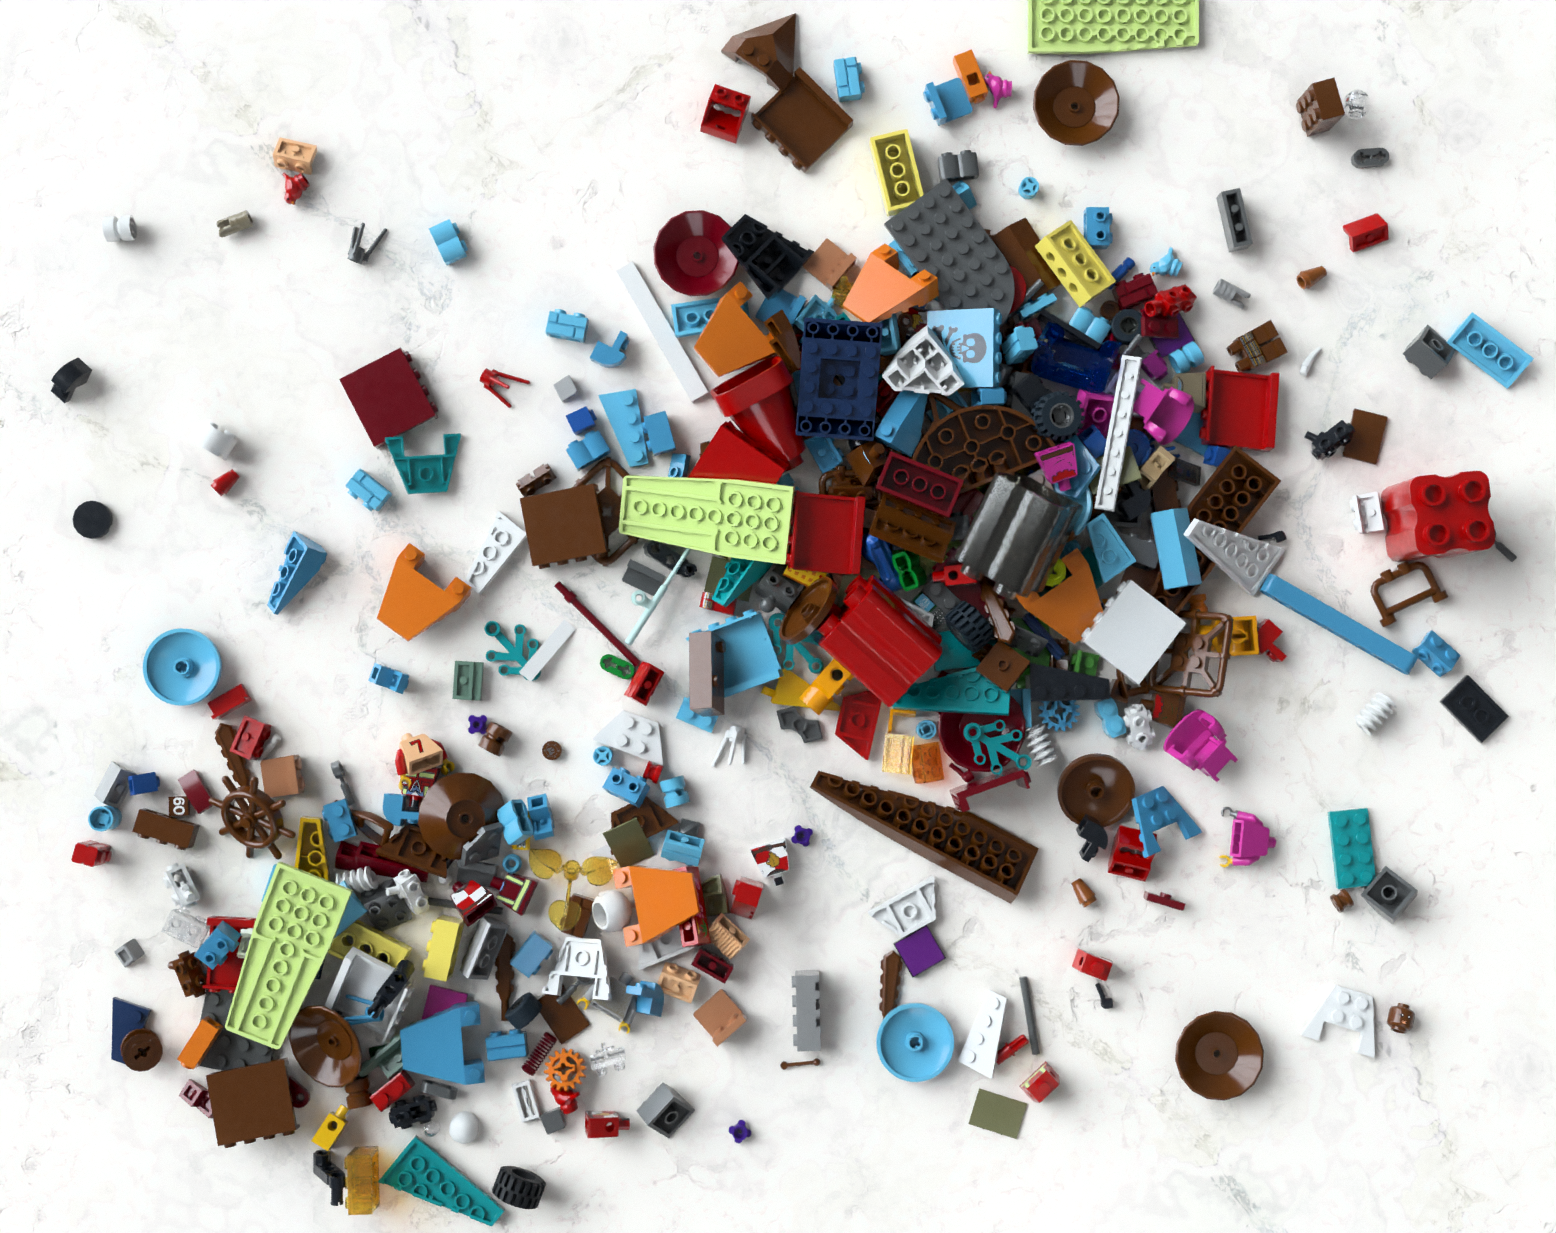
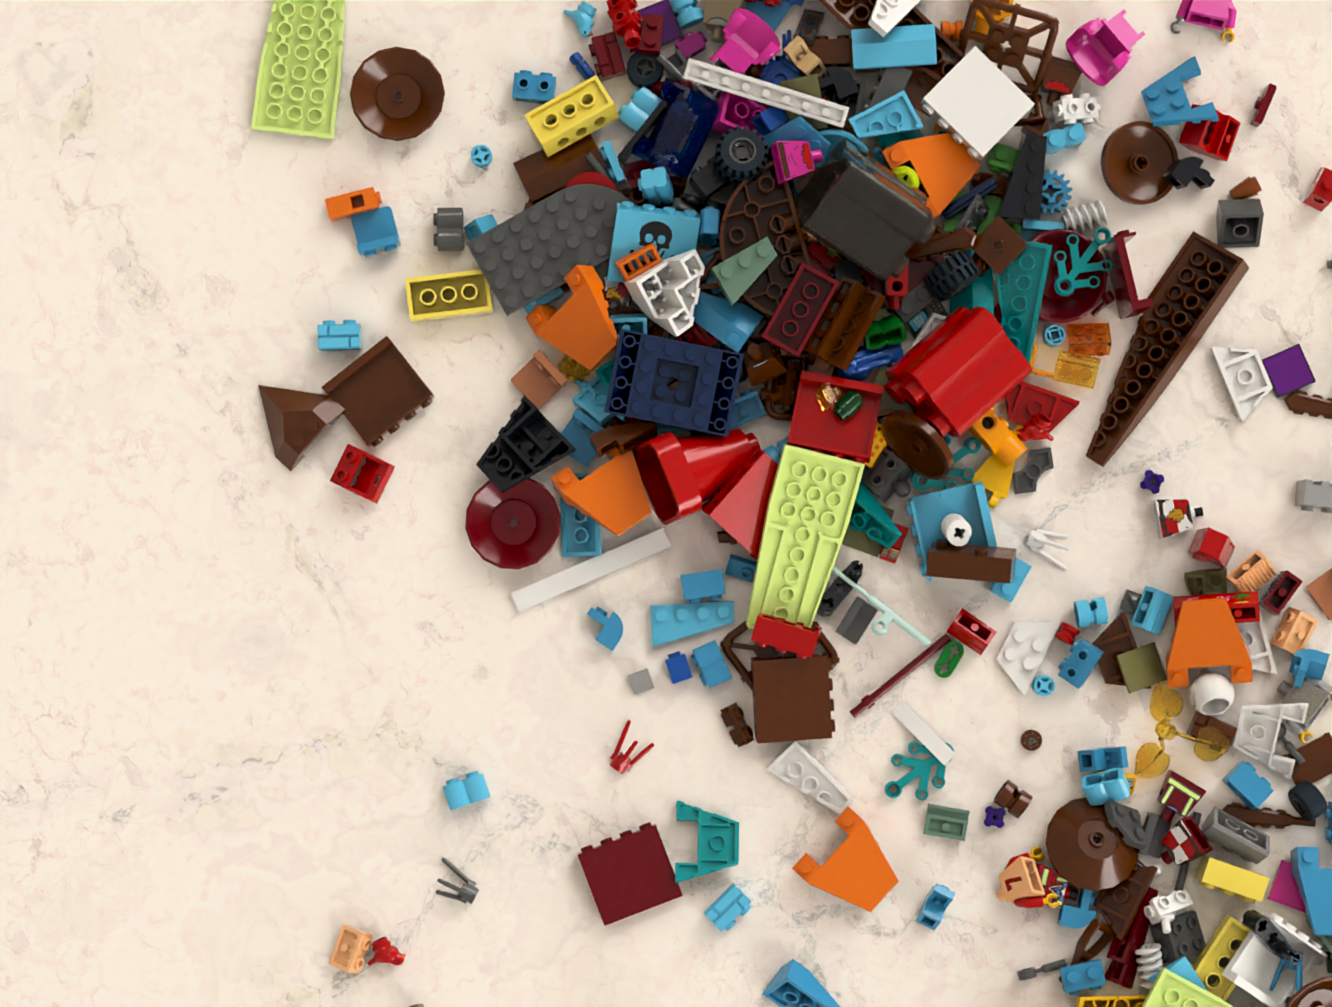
camera: 80 degrees left, 0 degrees up
medium azure plate [502,854,522,873] -> none
medium azure brick [545,309,589,343] -> none
dark pink animal [984,71,1012,108] -> none
reddish brown tile [1100,300,1120,321] -> none
none -> orange slope [614,243,662,282]
none -> sand green wedge [711,237,777,307]
none -> red wedge [751,613,822,659]
none -> clear yellow tile [814,383,842,411]
none -> dark green brick [832,391,863,421]
none -> white piece [941,513,972,546]
none -> red animal [1016,413,1054,442]
none -> dark grey slope [1216,199,1264,248]

